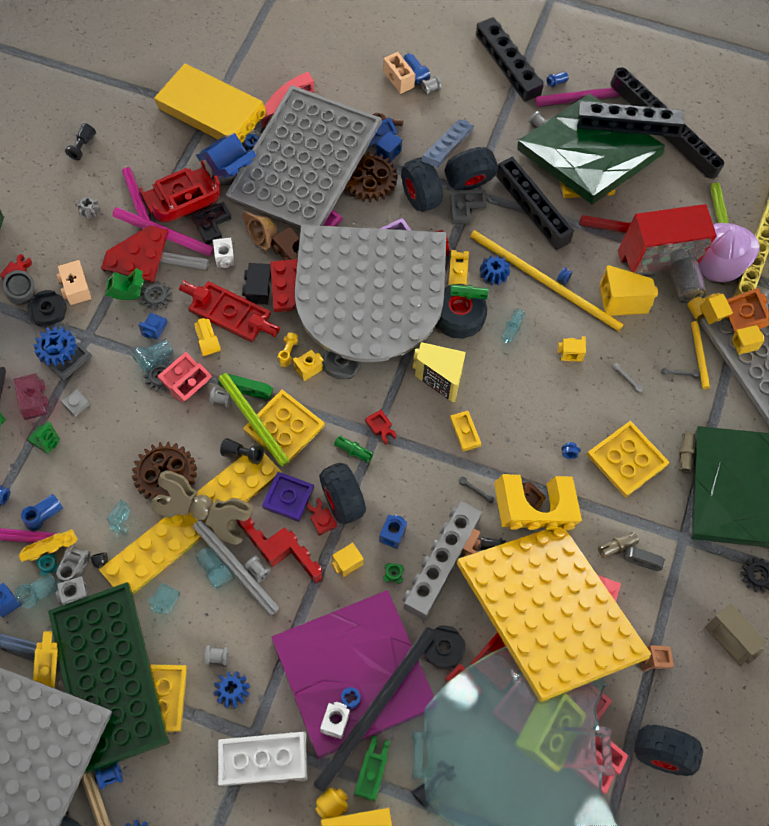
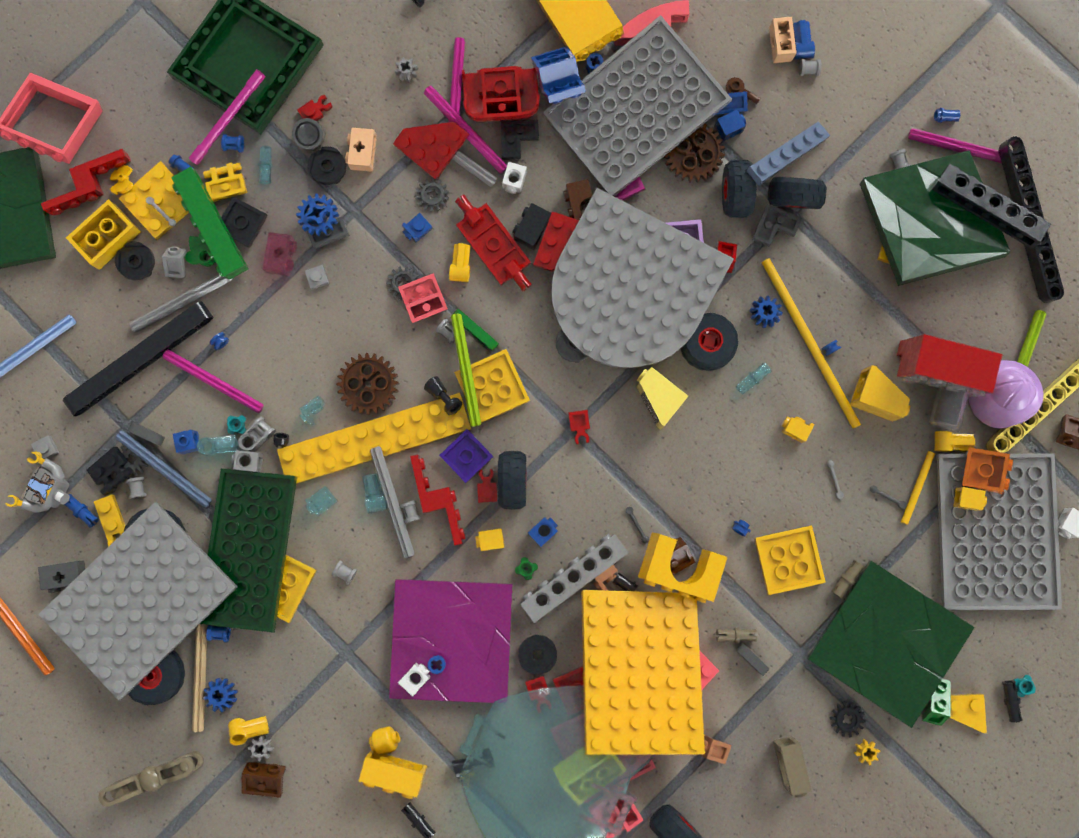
camera: 30 degrees right, 20 degrees up
yellow hinge [19,529,78,562] -> none
blue piece [21,494,63,531] -> none
green bracket [28,422,60,454] -> none
yellow hinge [33,631,58,689] -> none
green brick [105,269,144,300] -> none
clear light blue piece [132,339,174,370] -> none
dark tan piece [151,471,253,545] -> none
blue gear [213,671,250,709] -> none
white hinge [218,732,308,786] -> none
medium nougat hat [242,212,277,251] -> none
yellow bar [277,332,298,367] -> none
yellow brick [293,350,323,381] -> none
black axle [314,627,436,792] -> none
green pin [334,435,374,463] -> none
green hinge [354,735,390,802] -> none
yellow plate [448,250,469,285] -> none
green pin [450,284,489,300] -> none
yellow plate [450,411,482,452] -> none
black brick [476,17,544,102] -> none
black brick [496,156,574,250] -> none
red axle [580,215,631,233] -> none
yellow brick [699,294,733,325] -> none

